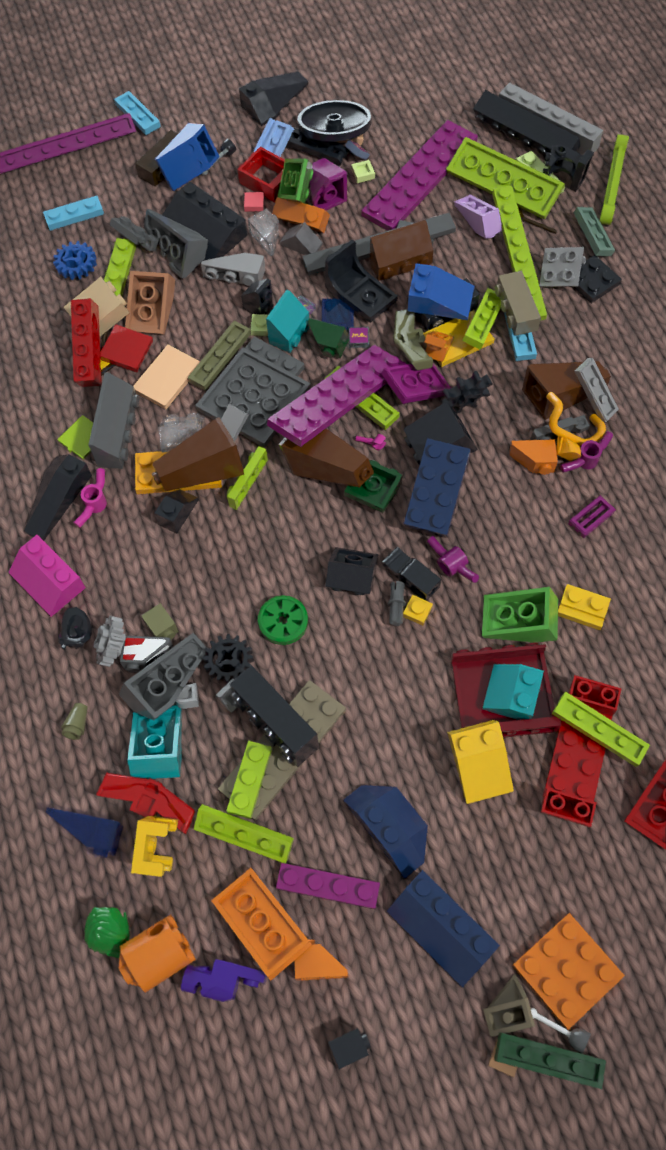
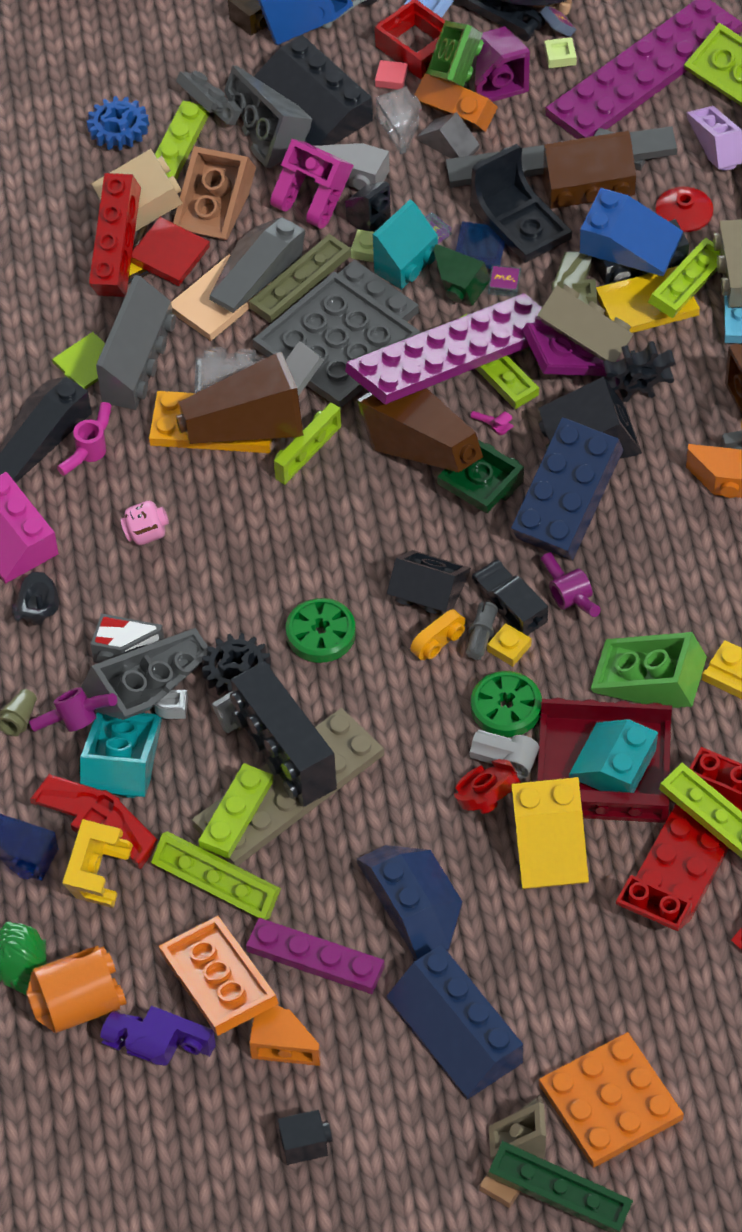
camera: 10 degrees right, 10 degrees down
medium azure plate [43,196,104,231] -> none
light grey gear [94,615,126,667] -> none
olive brick [141,603,179,640] -> none
black slope [154,489,199,534] -> none
orange slope [424,330,454,362] -> none
hinge [530,1008,591,1054] -> none
none -> magenta piece [29,687,117,732]
none -> bright pink head [121,501,169,545]
none -> dark grey wedge [209,217,305,313]
none -> dark pink brick [270,139,354,229]
none -> light orange plate [410,609,465,660]
none -> red plate [454,759,521,814]
none -> light grey piece [470,729,540,779]
none -> green wheel [471,671,542,738]
none -> dark tan brick [537,285,633,362]
none -> red dish [655,187,713,232]

